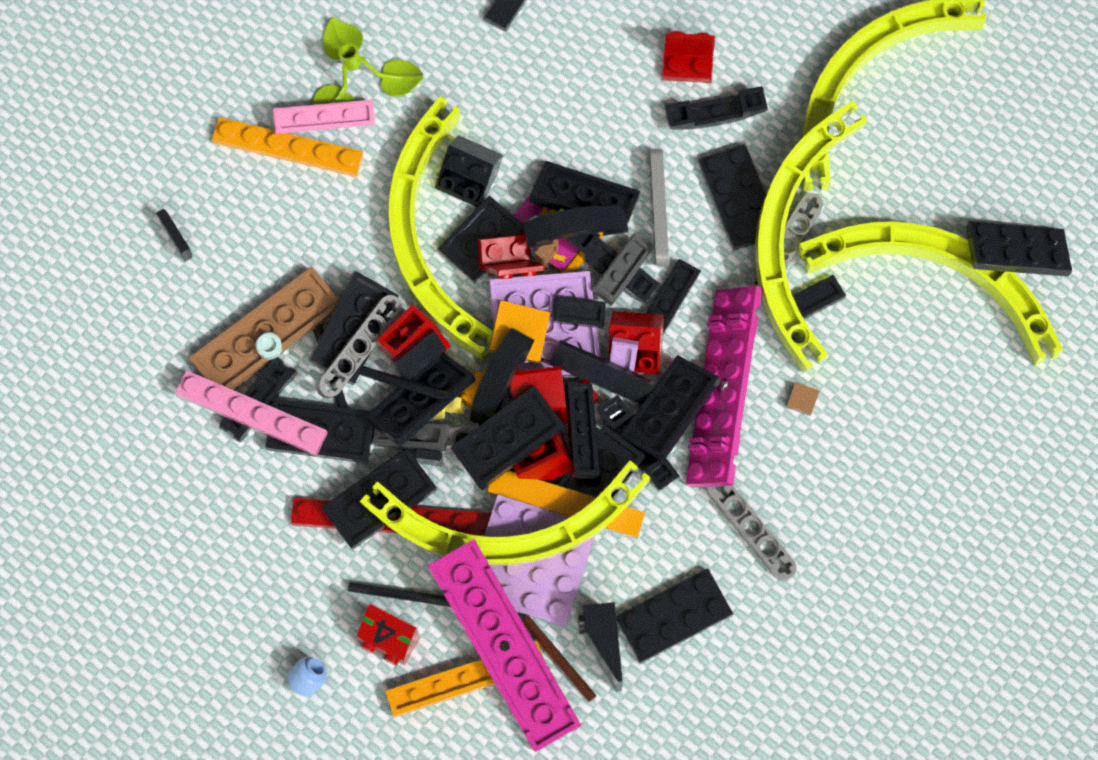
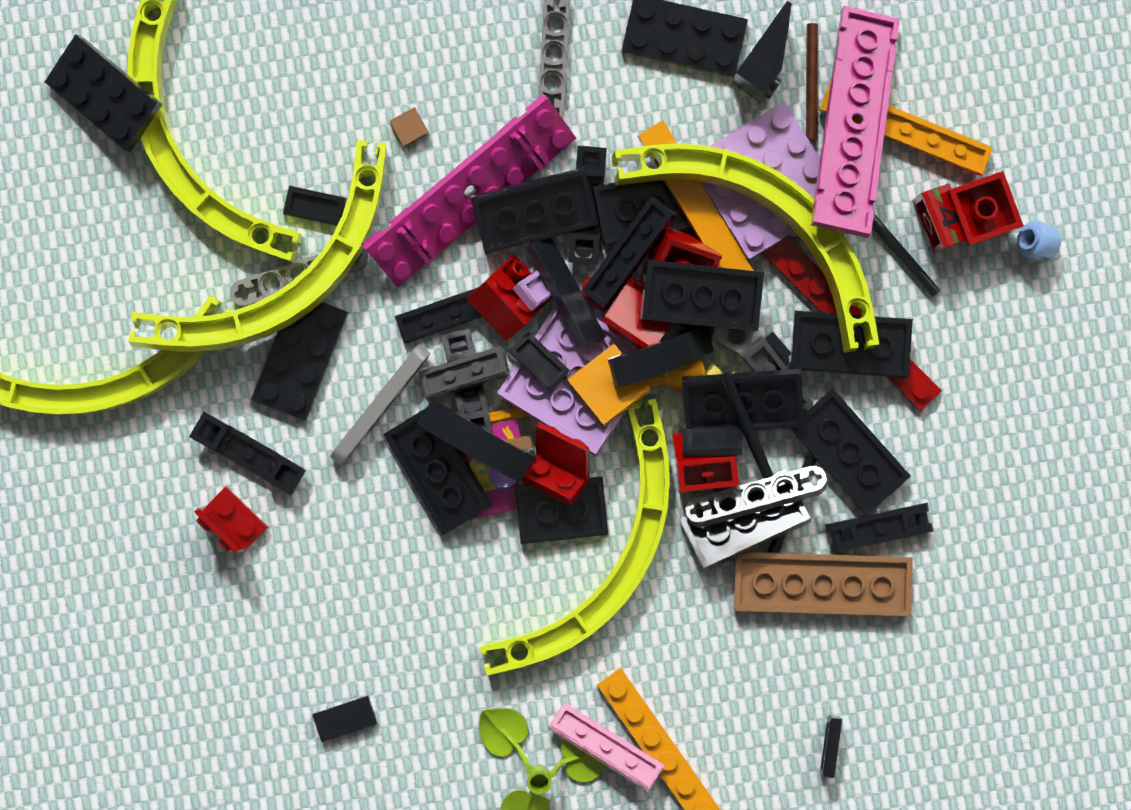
camera: 140 degrees left, 15 degrees up
bright pink plate [175,370,328,456] -> none
light aqua tile [256,332,282,360] -> none
black slope [434,135,504,207] -> none
none -> red slope [948,171,1024,246]

